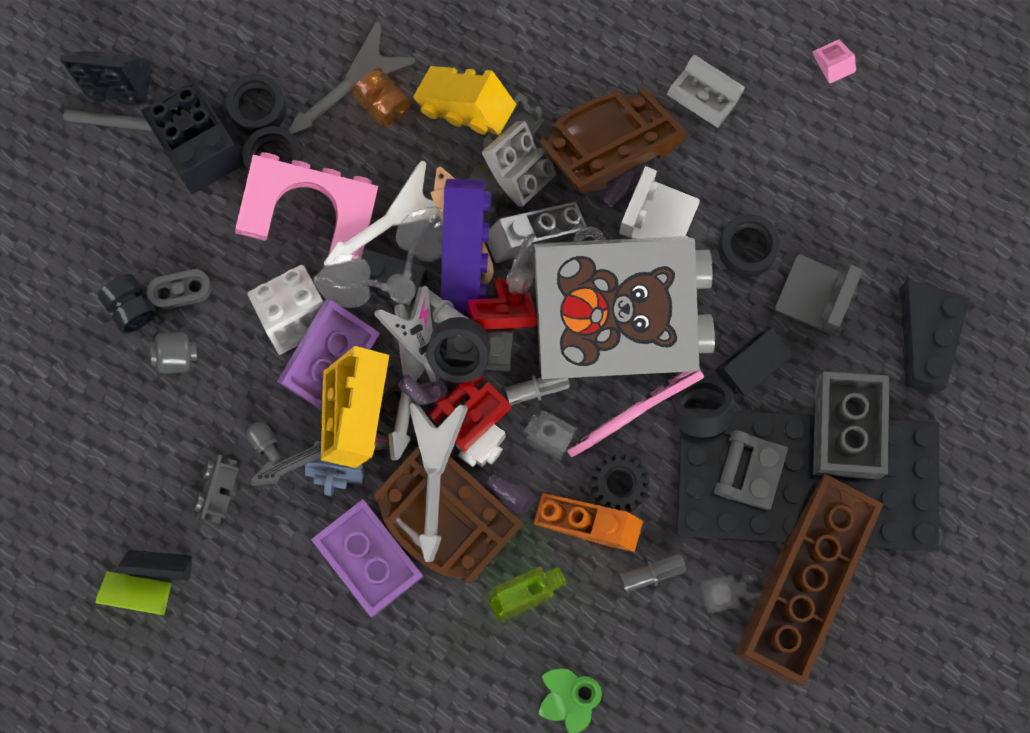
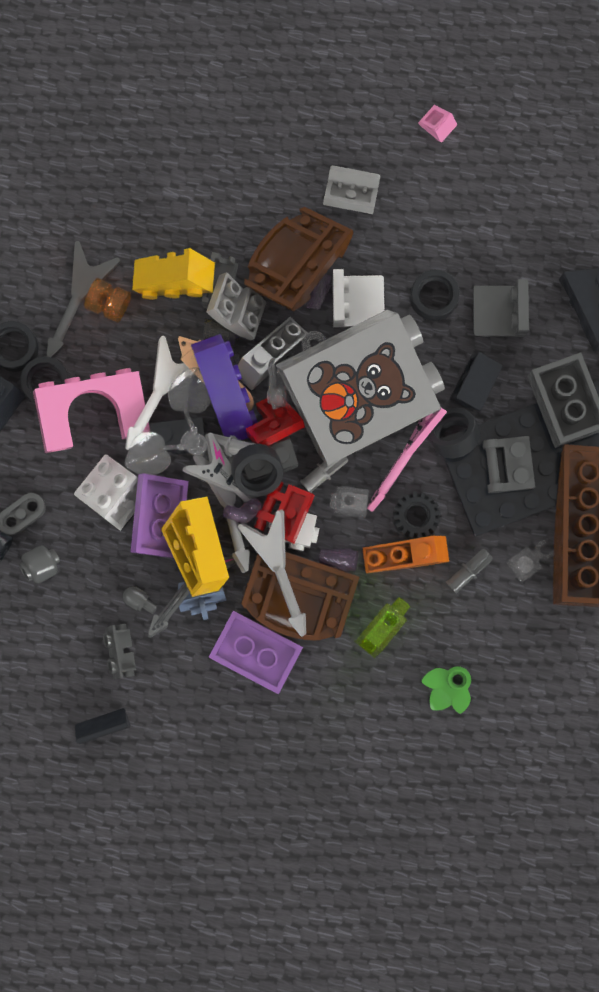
camera: 25 degrees left, 5 degrees up
lime slope [95,571,172,616] -> none

